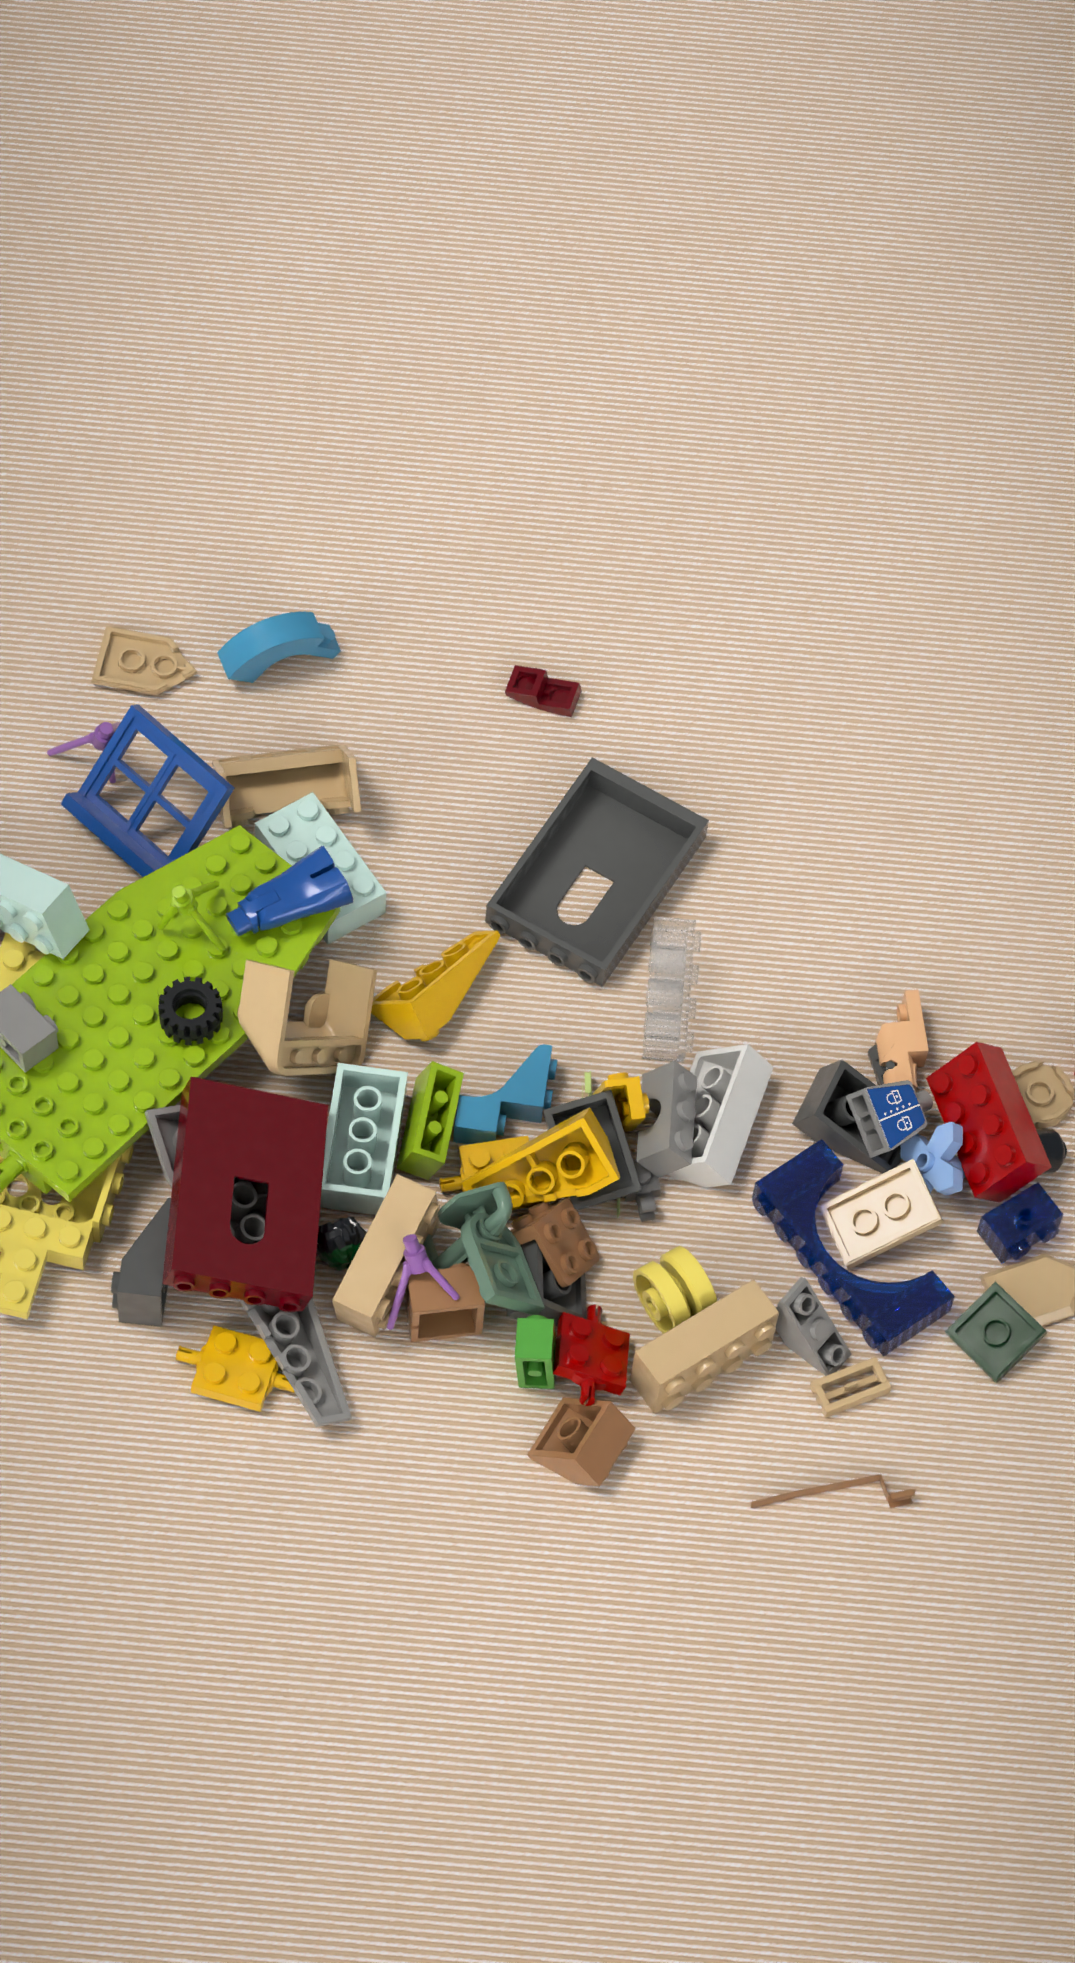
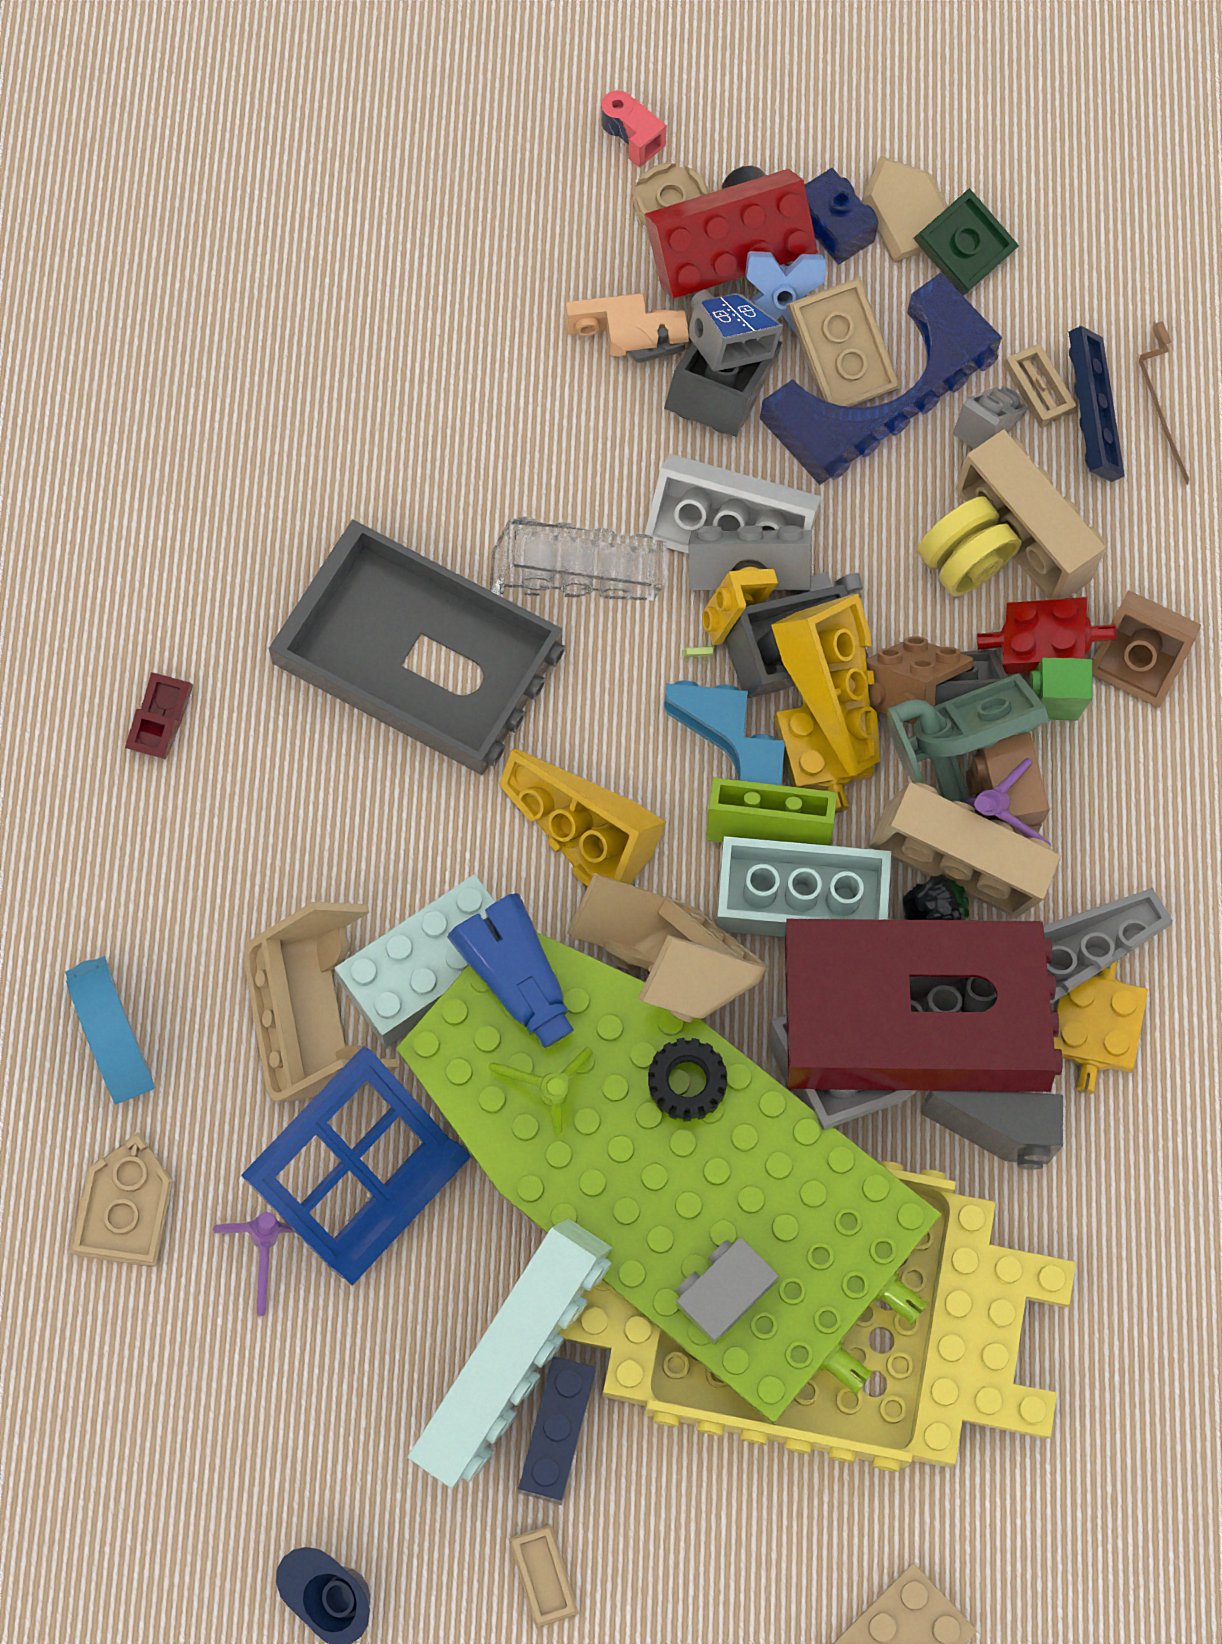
camera: 90 degrees left, 10 degrees up
none -> dark blue plate [1068,326,1125,482]

